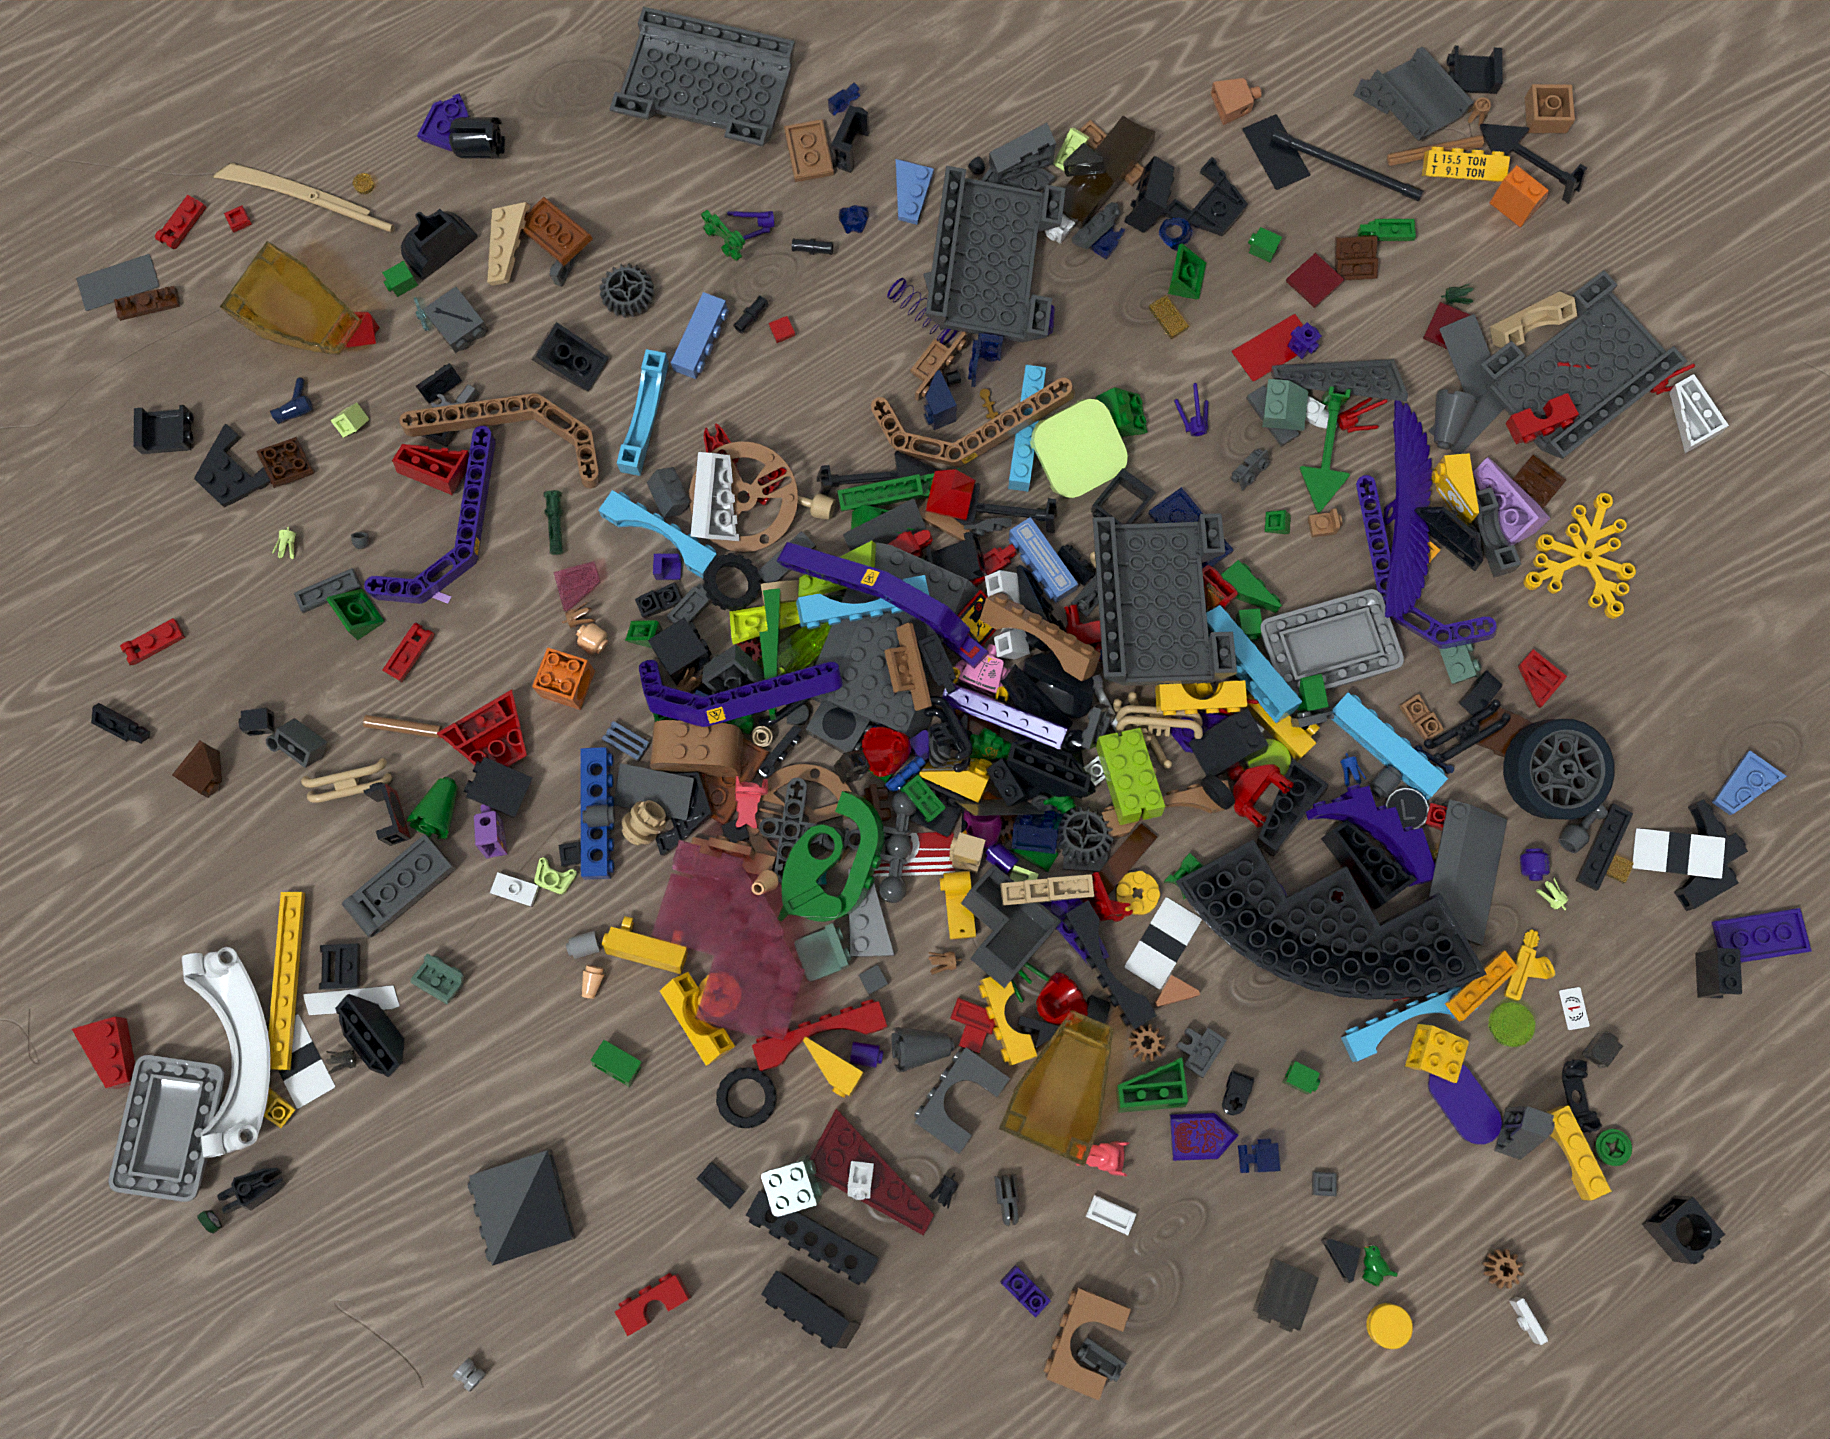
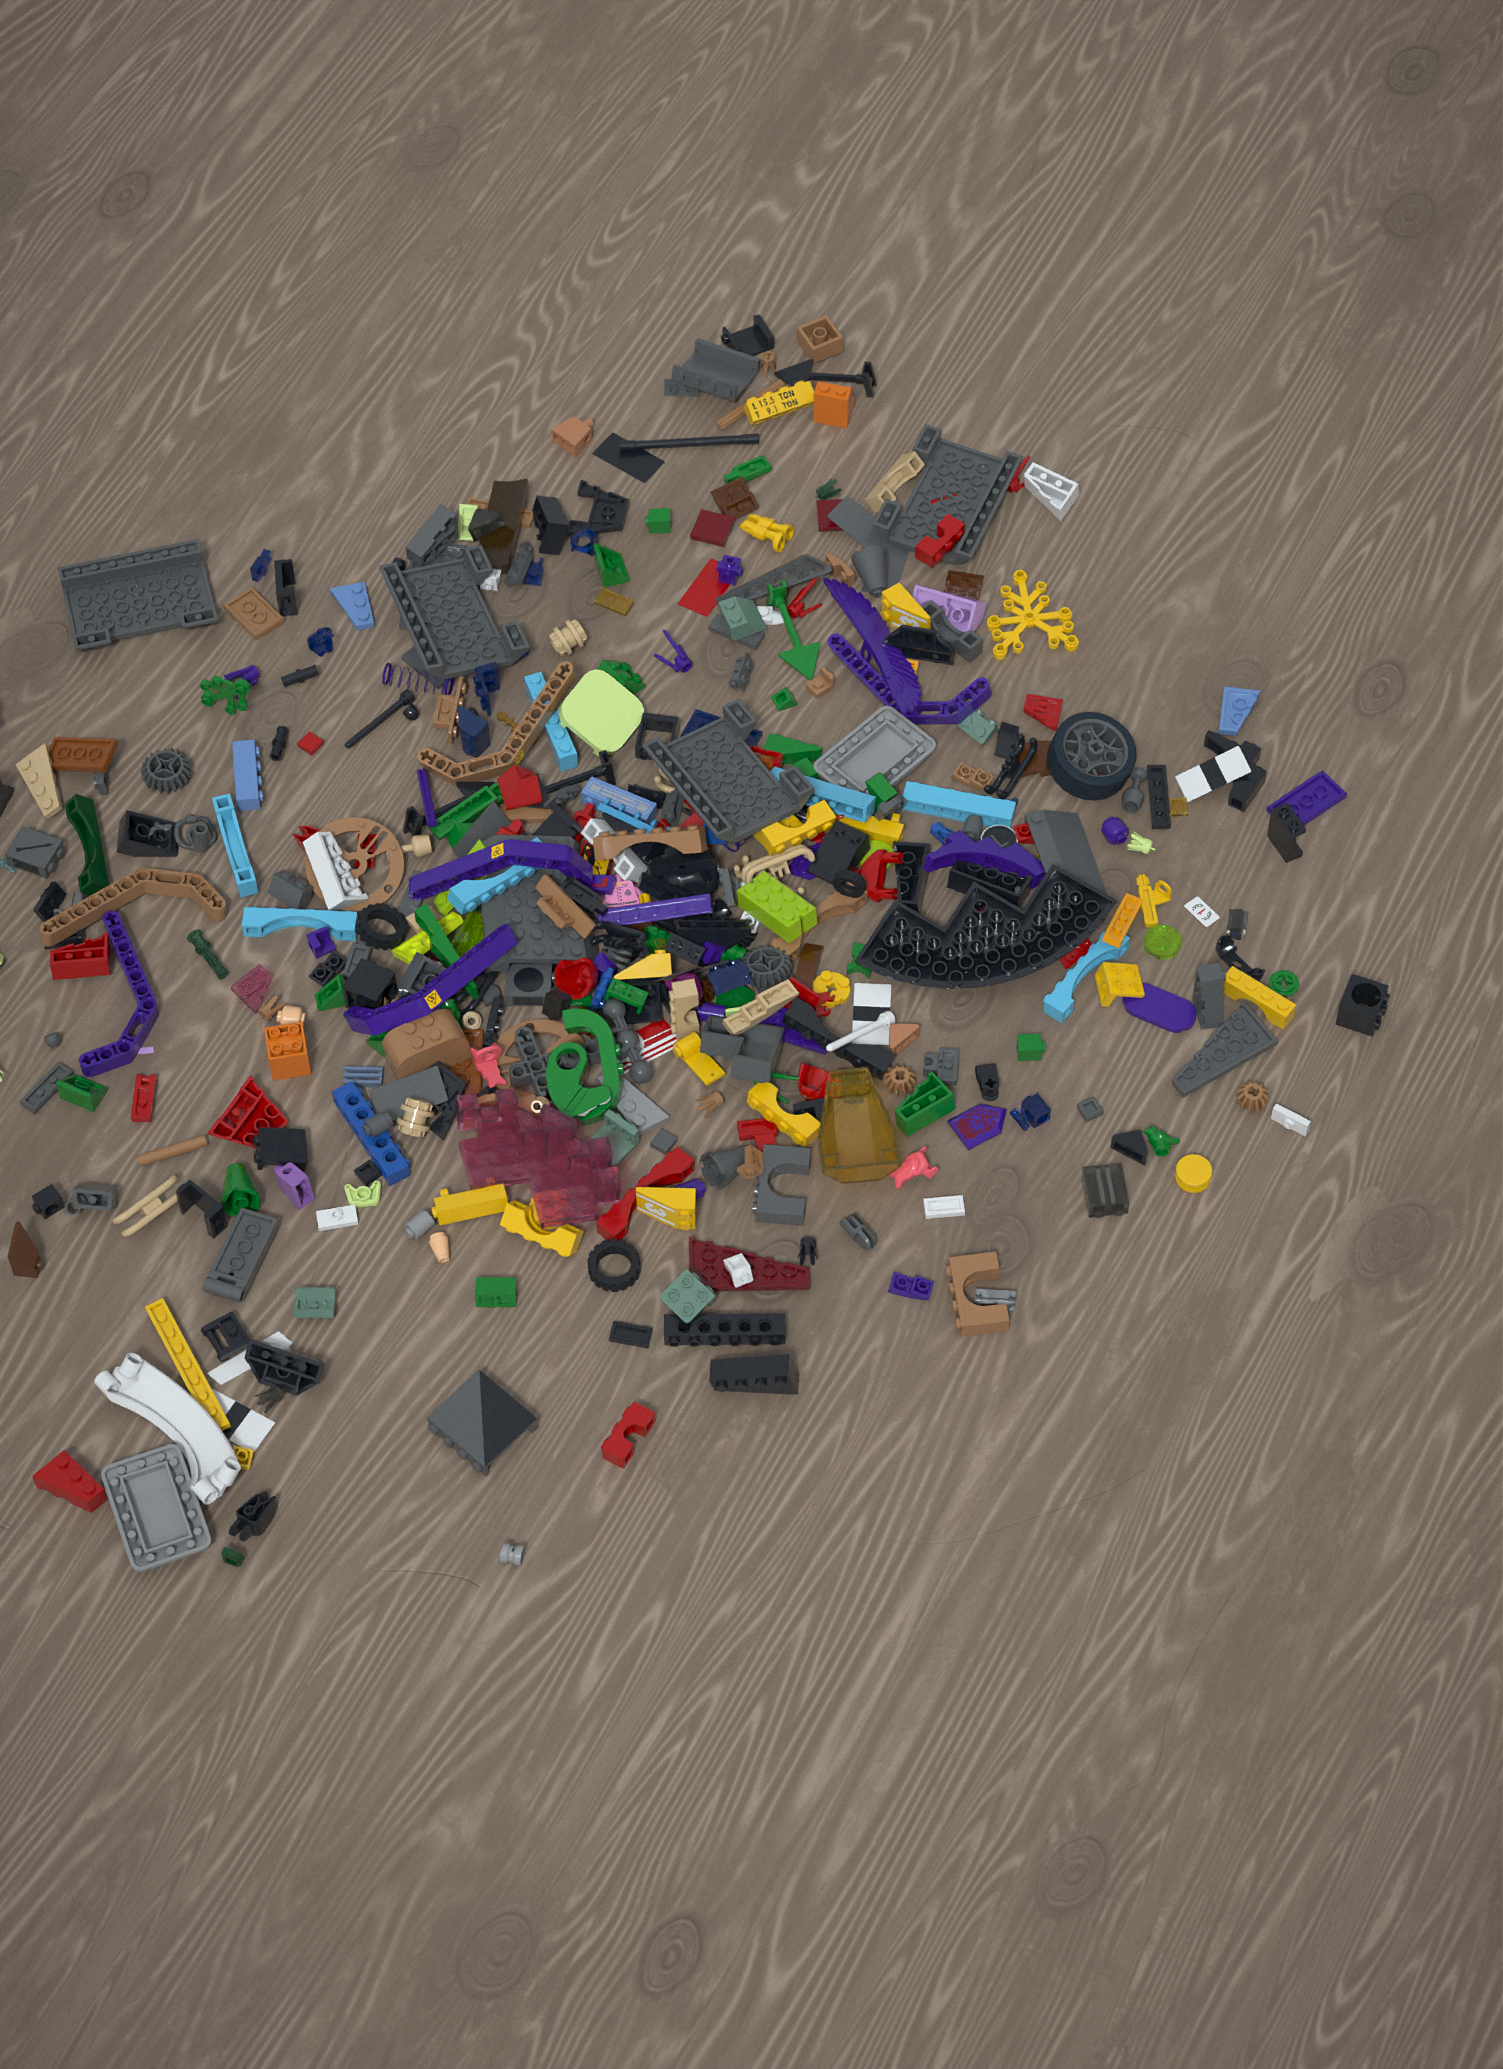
camera: 30 degrees left, 20 degrees down
none -> dark green arch [65,794,109,896]
none -> dark grey piece [174,814,217,852]
none -> black piece [345,689,415,749]
none -> black hinge [403,704,419,721]
none -> dark purple axle [417,768,437,828]
none -> tan piece [549,620,588,656]
none -> dark azure hinge [597,797,669,831]
none -> dark purple slope [701,941,726,964]
none -> medium nougat bracket [737,1145,764,1180]
none -> yellow piece [740,514,795,553]
none -> medium nougat slope [825,553,855,587]
none -> white piece [826,1011,895,1052]
none -> dark grey wing [1172,1000,1278,1098]

